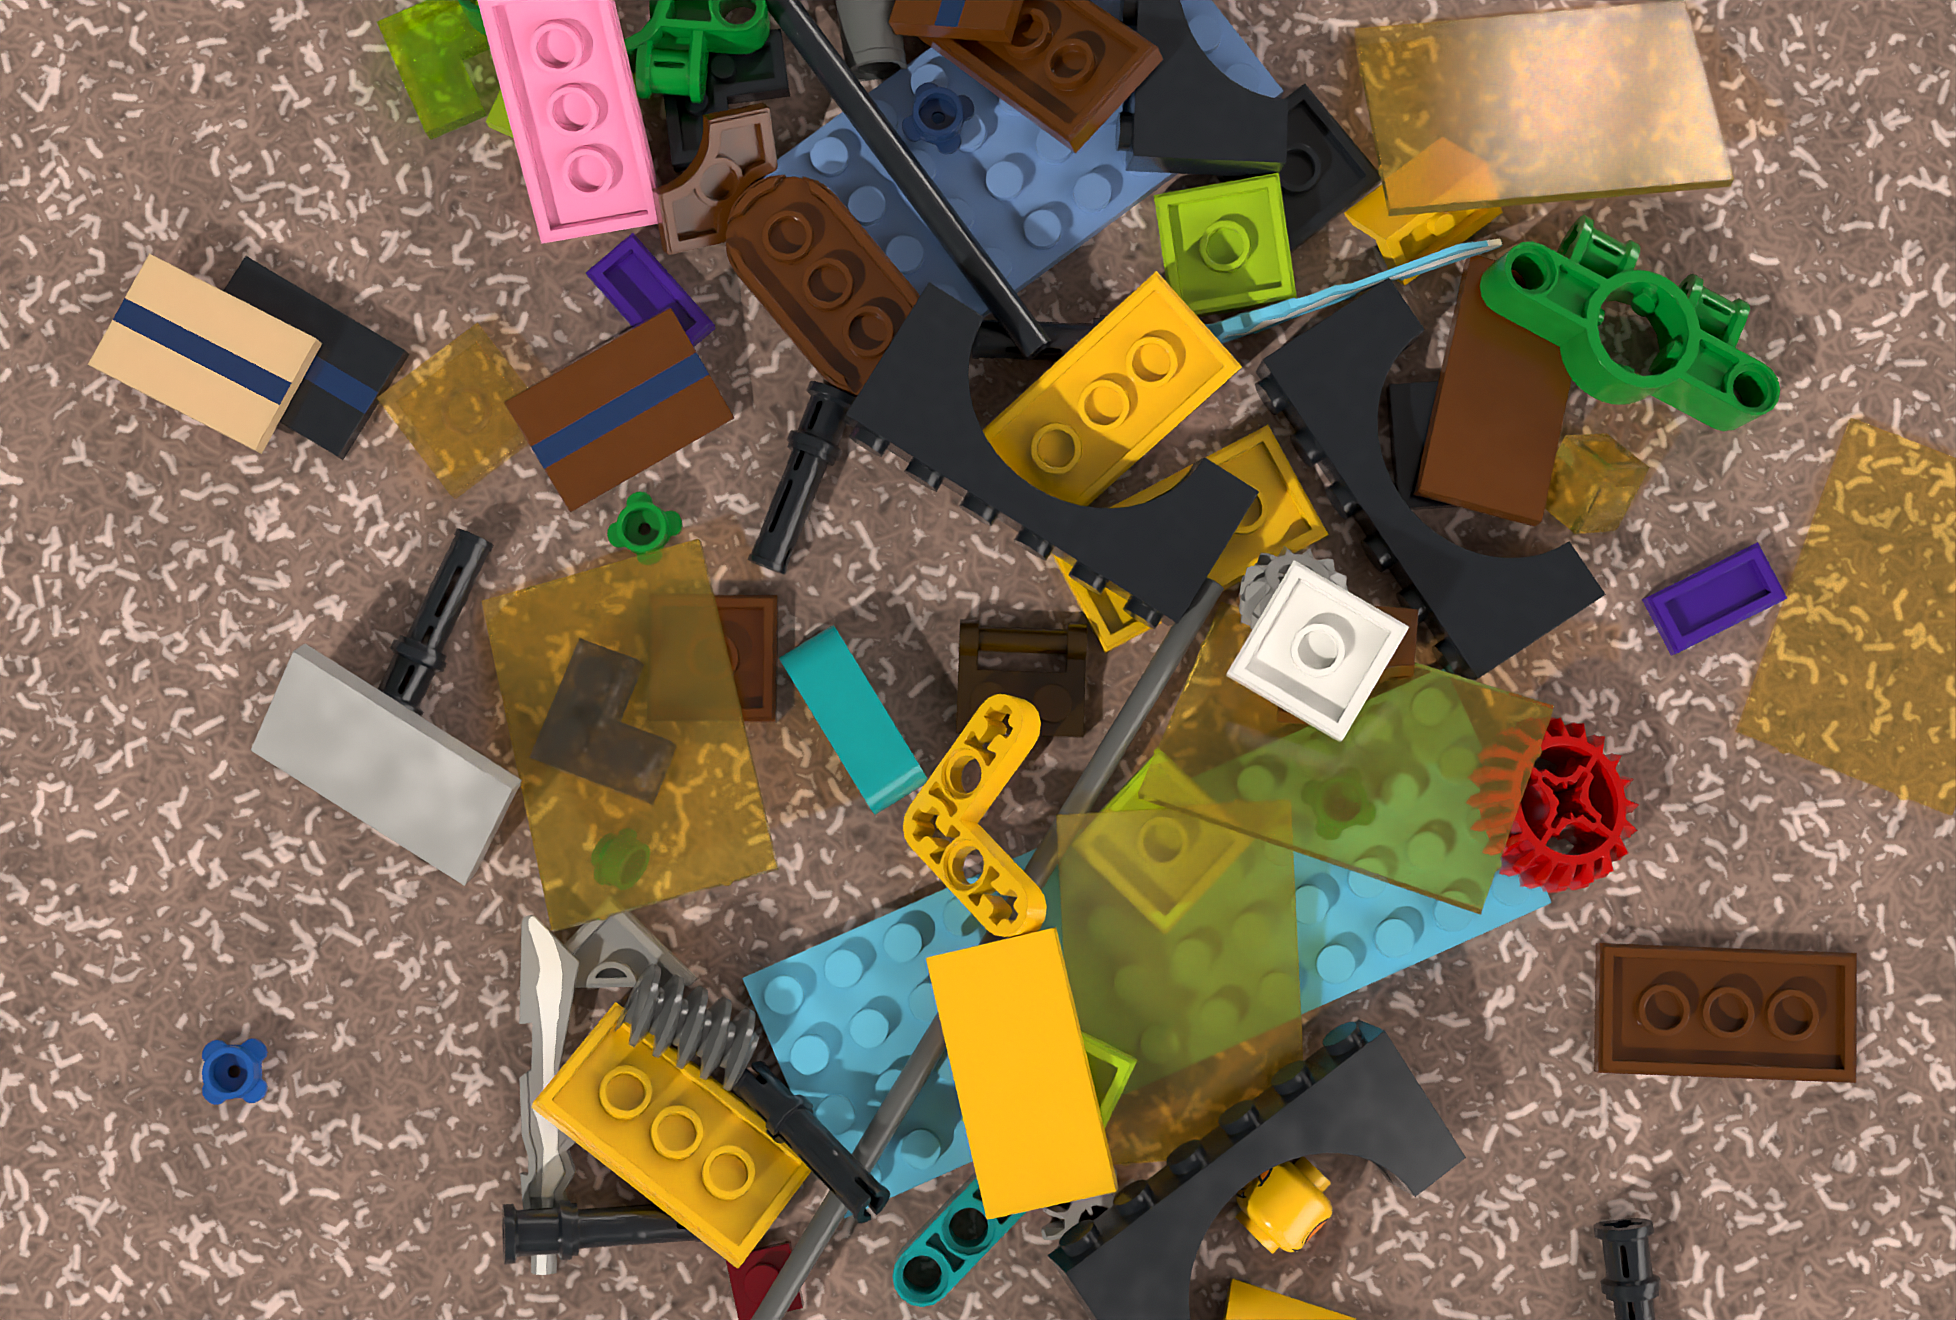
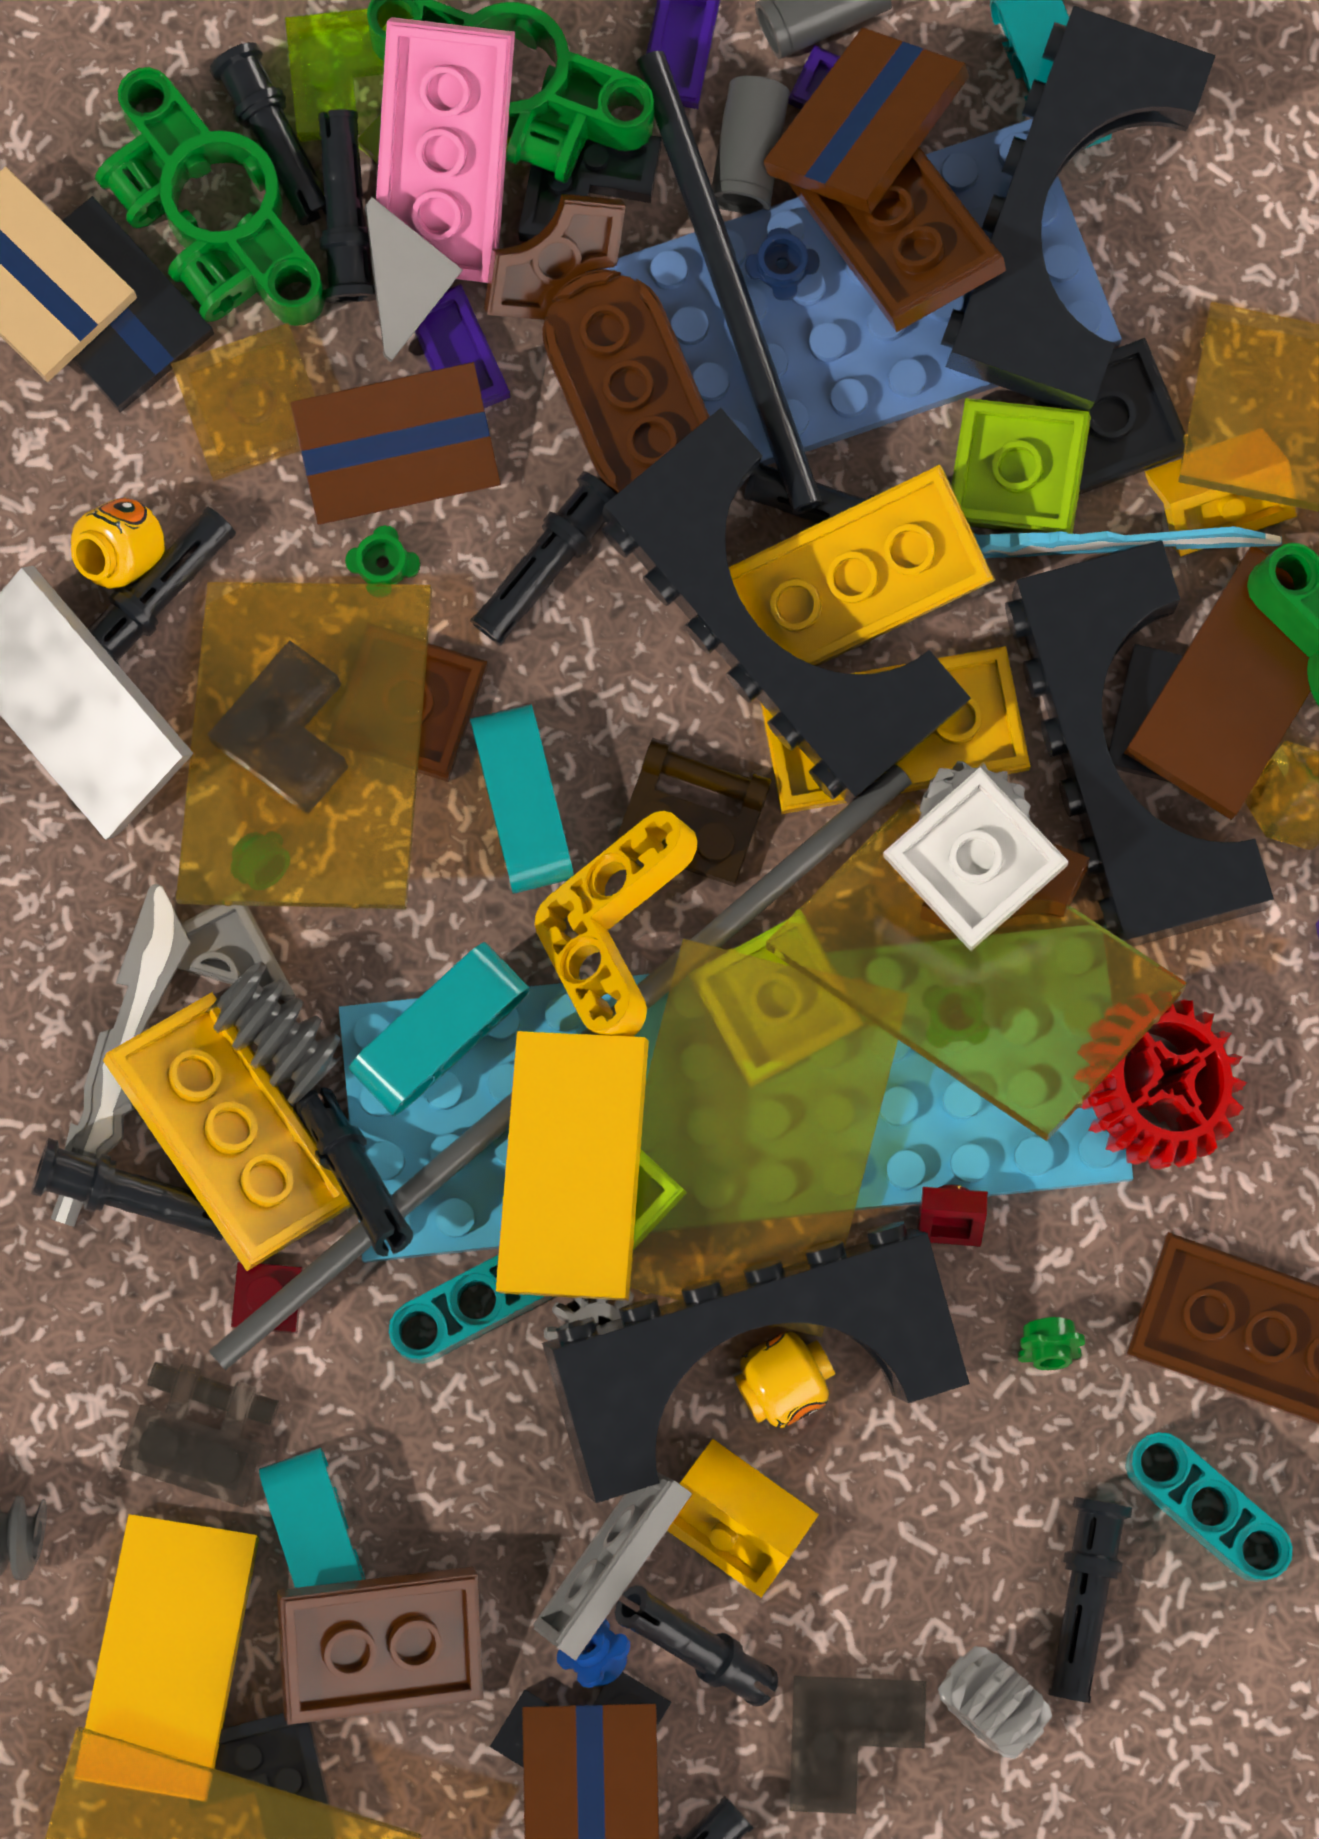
camera: 20 degrees right, 5 degrees down
none -> yellow head [71,497,165,589]
none -> green piece [95,67,325,326]
none -> black pin [210,42,327,226]
none -> black pin [318,109,376,304]
none -> teal beam [349,942,530,1116]
none -> light grey tile [365,197,463,362]
none -> dark red plate [917,1185,988,1247]
none -> green plate [1017,1317,1085,1370]
none -> teal beam [1125,1432,1293,1582]

